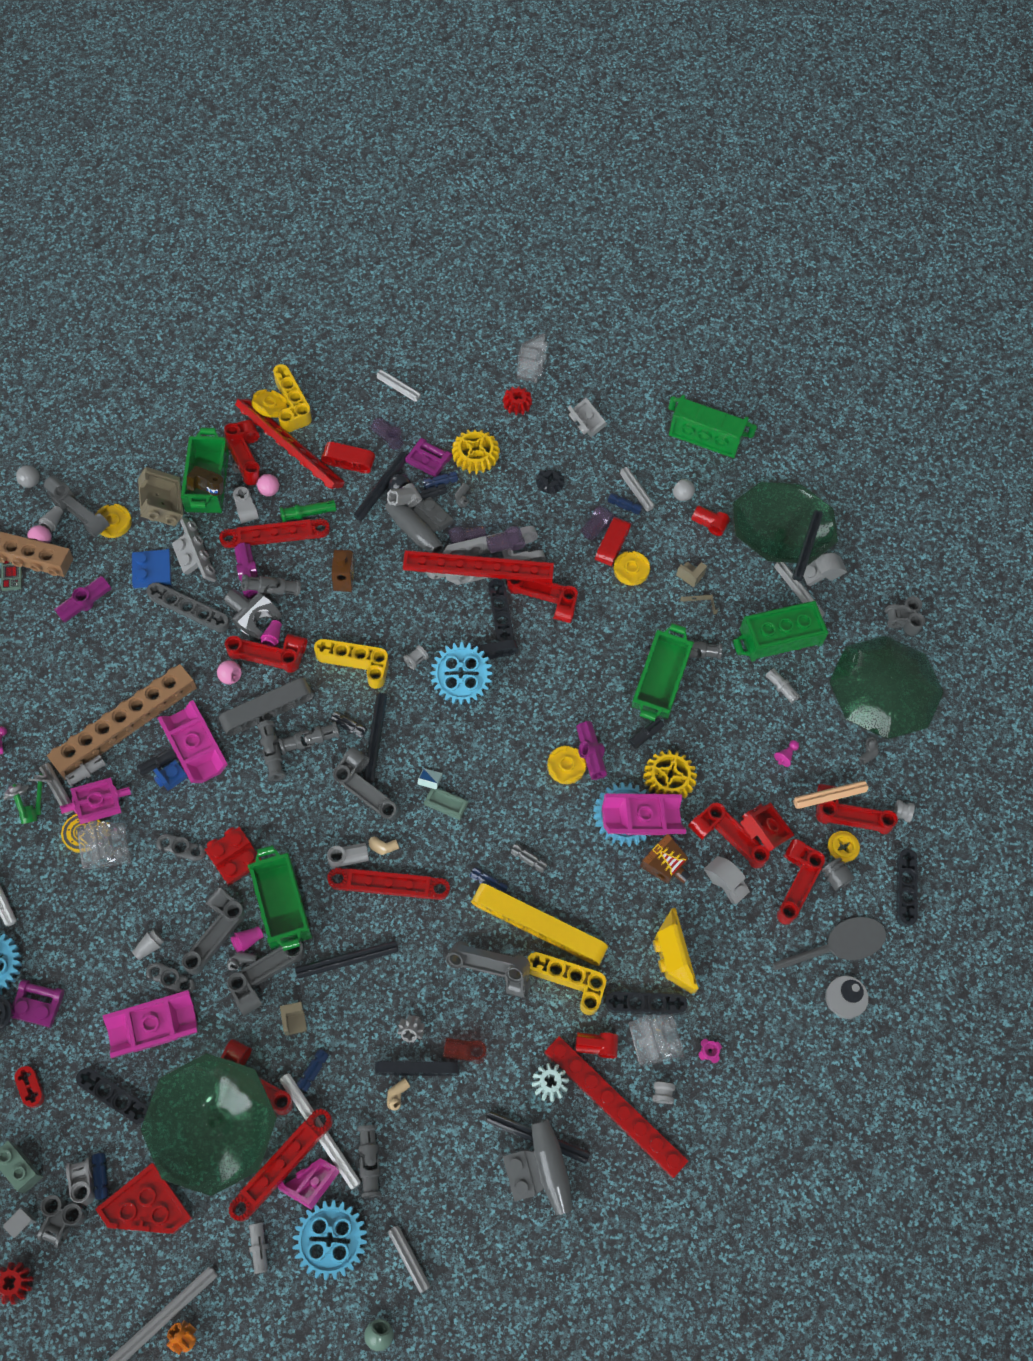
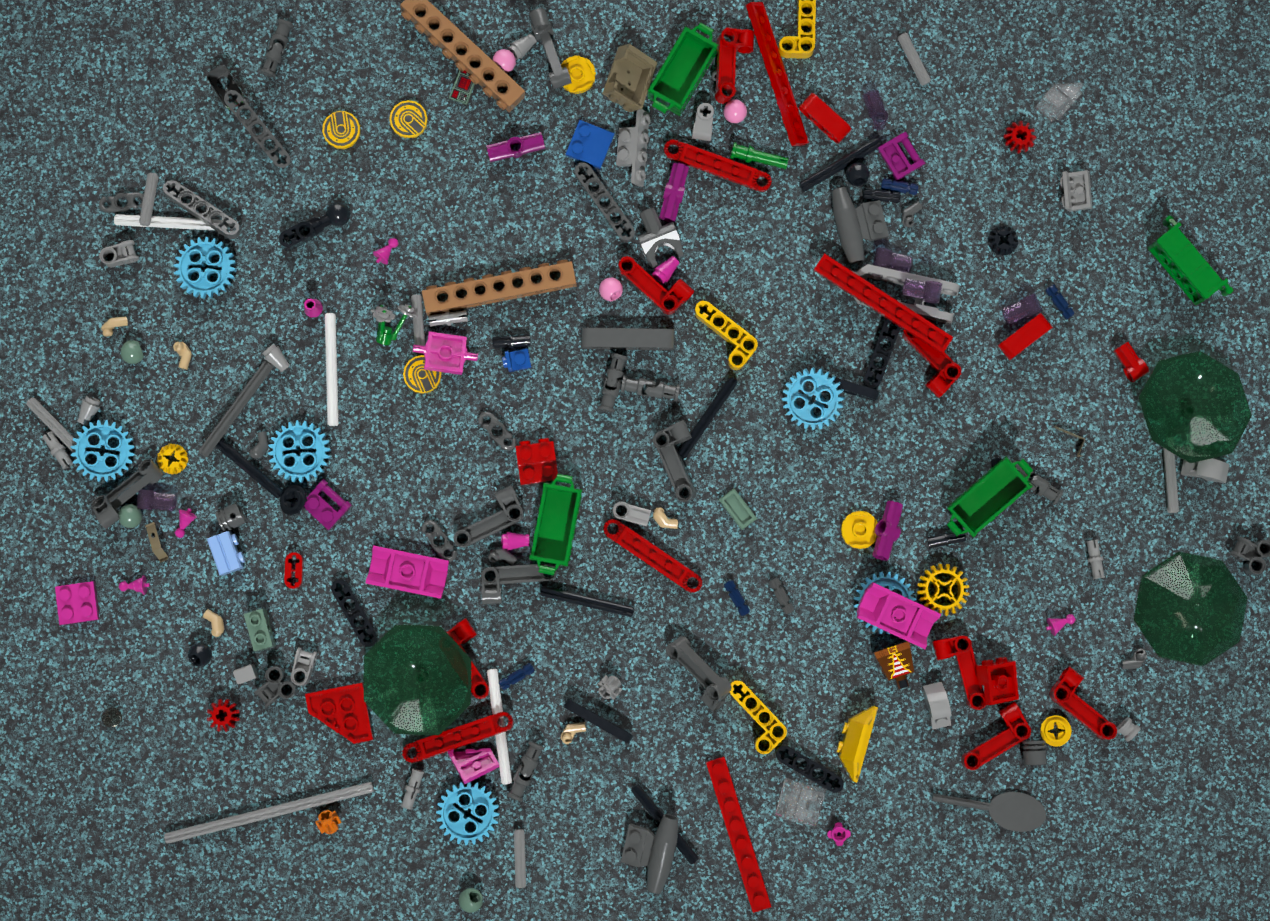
camera: 30 degrees right, 20 degrees up
clear slope [77,821,131,869] -> none
dark blue axle [92,1153,109,1200] -> none
light grey cone [132,929,165,960] -> none
dark pink piece [158,700,228,783] -> none
dark brown leg [187,466,224,496] -> none
dark grey piece [241,574,301,596] -> none
yellow tile [251,389,287,418] -> none
dark tan panel [280,1002,307,1036] -> none
black axle [330,711,367,737] -> none
reddish brown torso [331,550,355,592] -> none
light grey piece [387,483,422,507] -> none
light grey bush [403,645,429,670] -> none
light aqua tile [418,768,442,789] -> none
clear red piece [444,1038,487,1064] -> none
yellow gear [452,429,500,475] -> none
yellow beam [471,883,608,966] -> none
light aqua gear [532,1063,569,1102] -> none
red piece [575,1032,619,1059] -> none
yellow tile [613,551,650,586] -> none
light grey axle [620,467,655,511] -> none
light grey wheel [652,1082,675,1104] -> none
light grey piece [672,479,695,501] -> none
dark tan panel [676,562,707,587] -> none
green container [733,601,829,662] -> none
black axle [792,510,823,582] -> none
light nougat axle [793,781,868,809] -> none
light grey tile [825,976,868,1019] -> none
black beam [896,849,918,927] -> none

